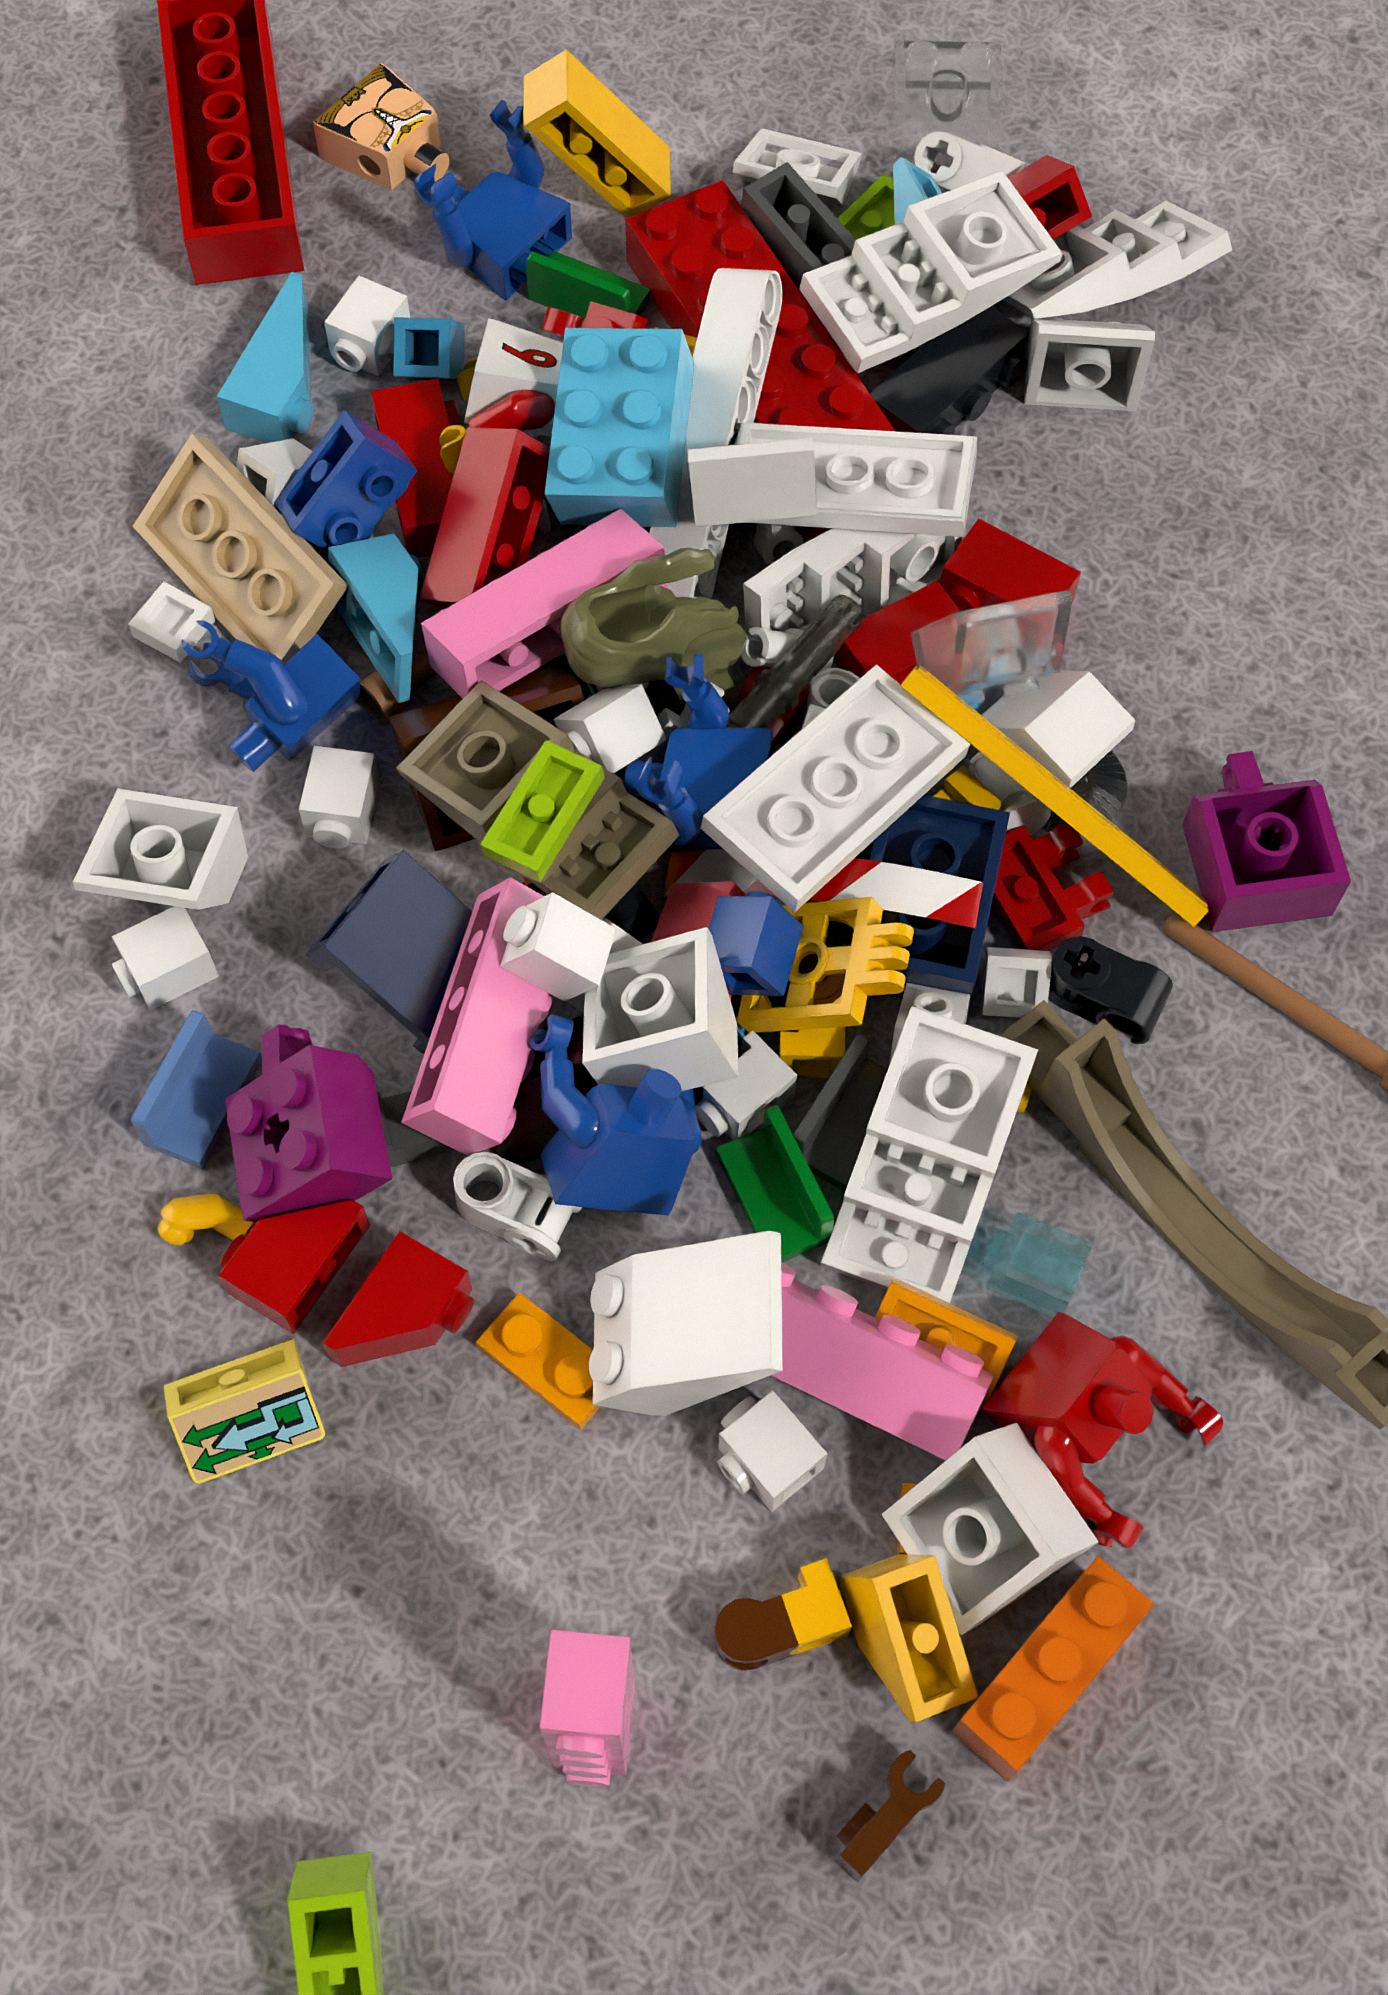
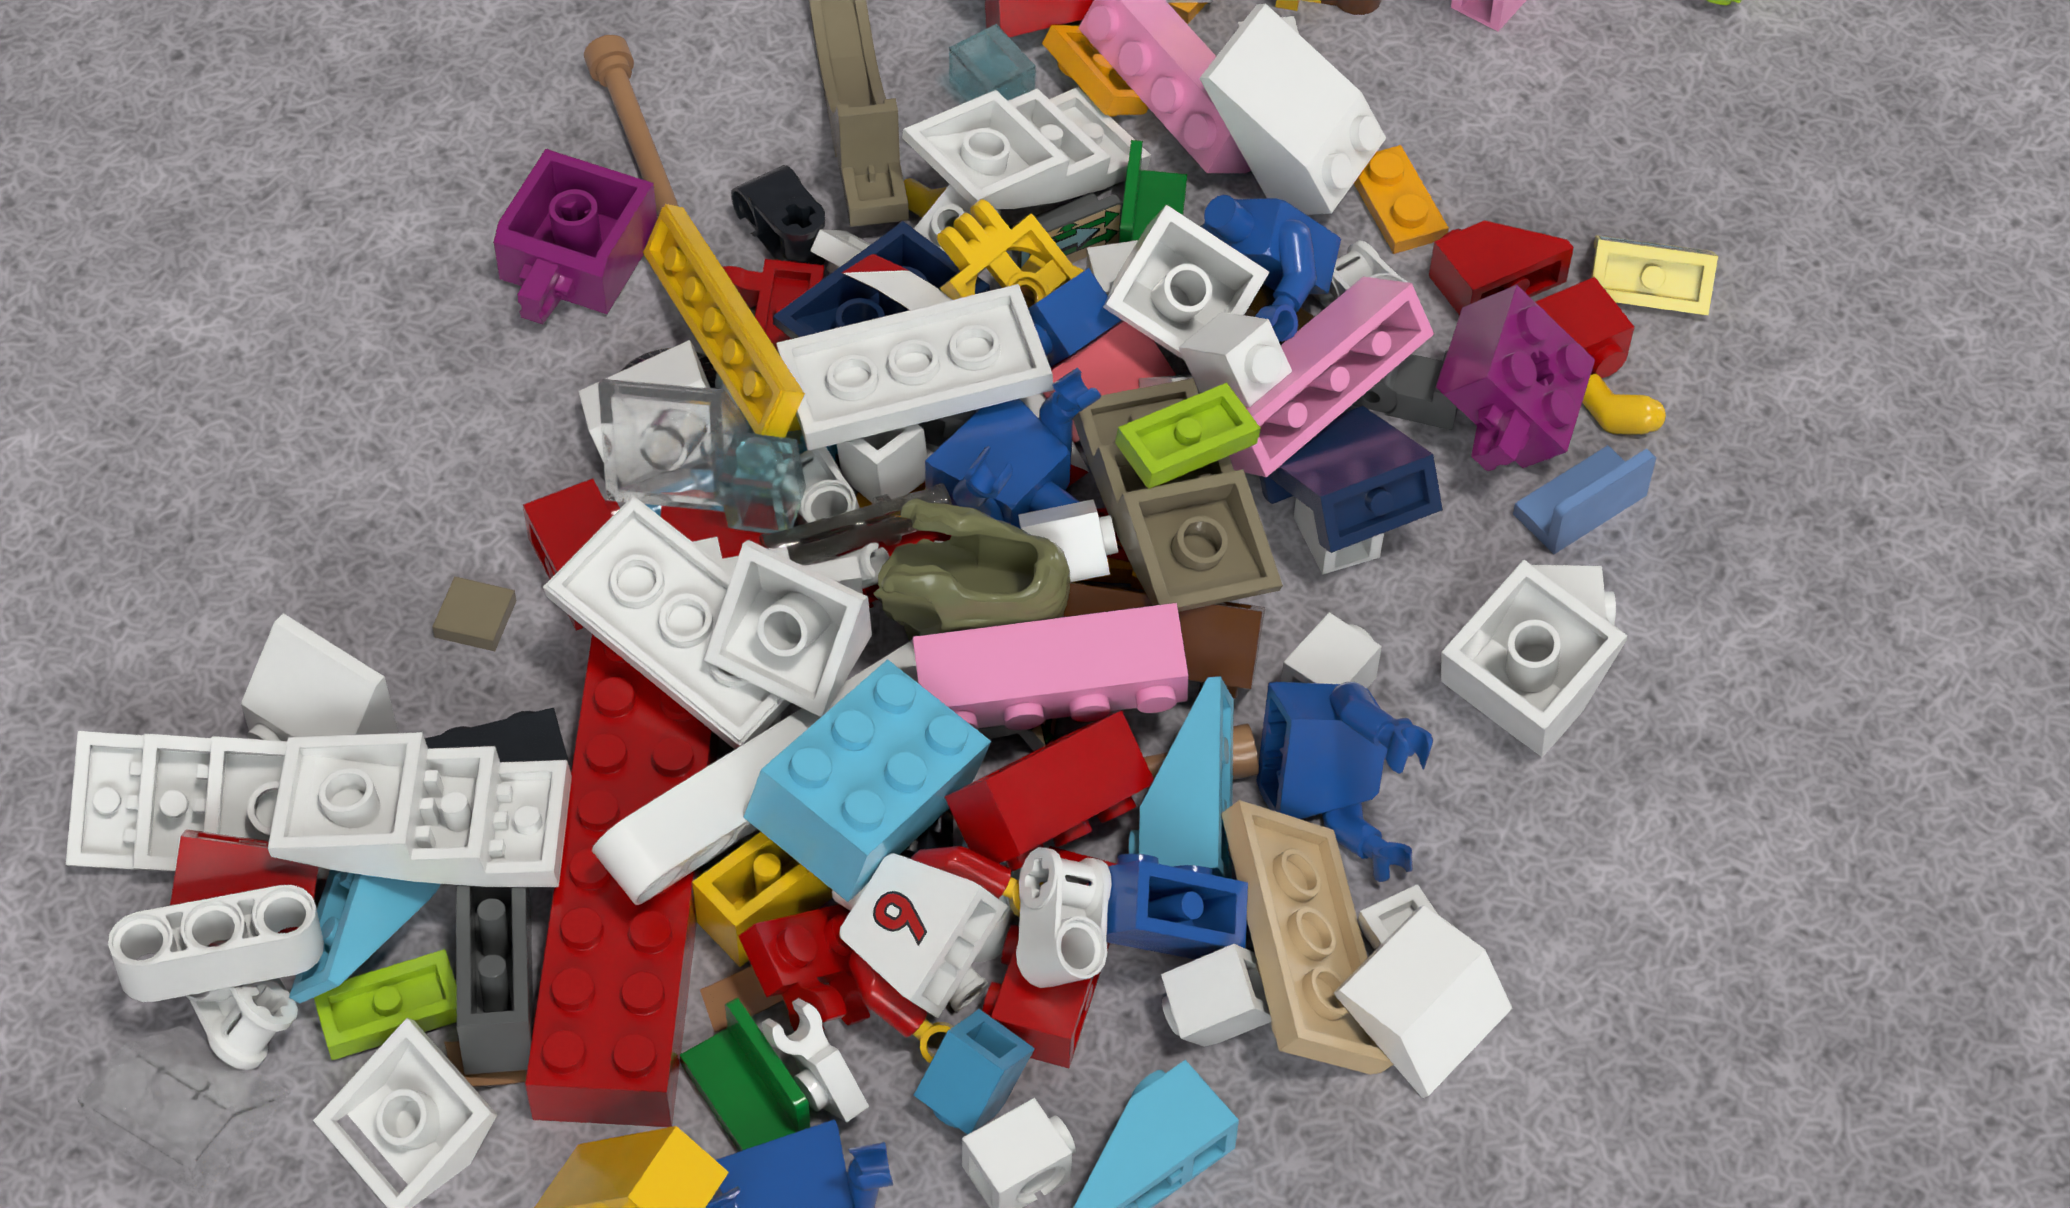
camera: 150 degrees left, 10 degrees down
none -> white beam [108,885,324,1002]
none -> dark tan tile [432,576,517,651]
none -> clear light blue brick [717,431,806,537]
none -> white plate [762,998,869,1122]
none -> white piece [1016,847,1112,988]
none -> white slope [1333,905,1512,1098]

